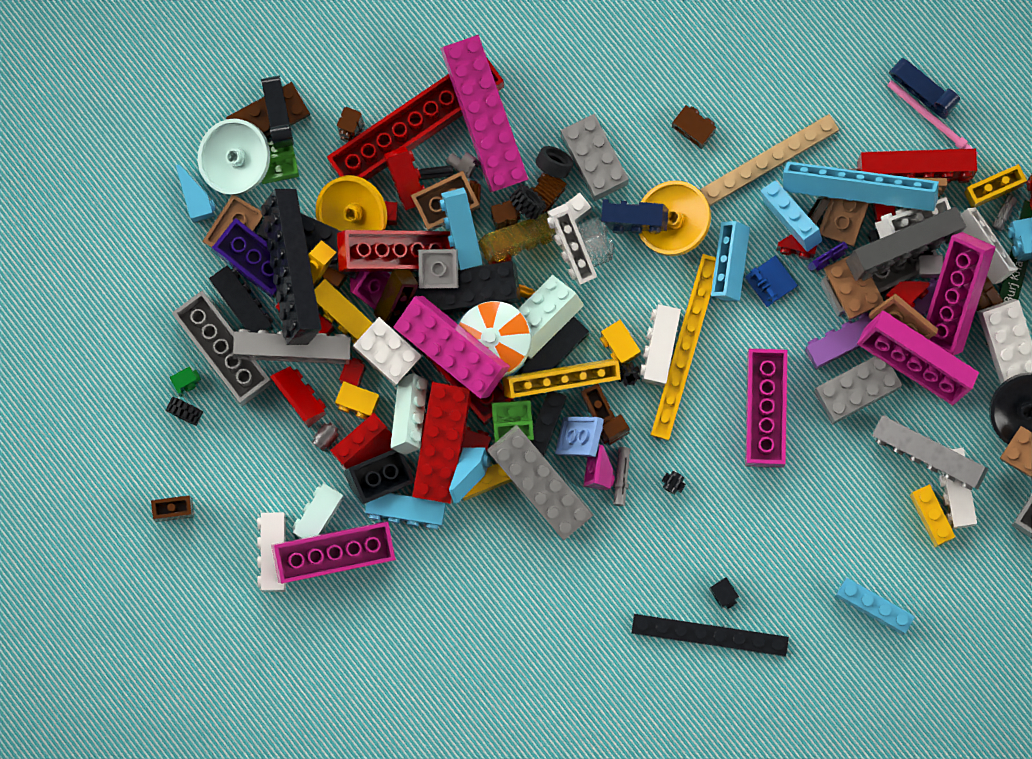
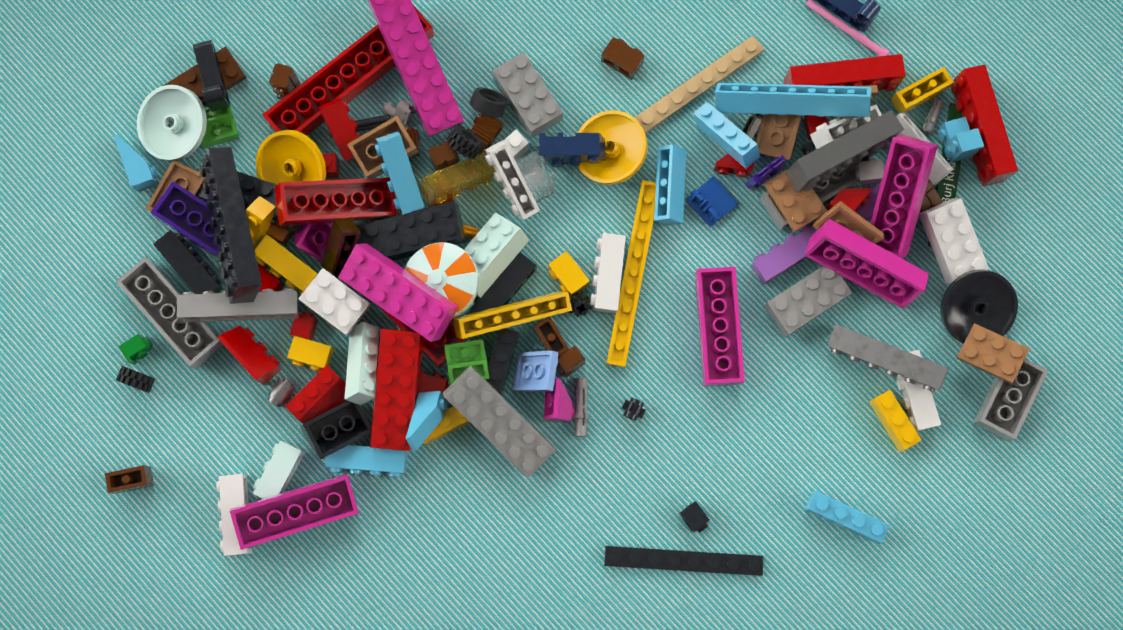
camera: 10 degrees left, 0 degrees up
light grey plate [418,249,458,288] -> none

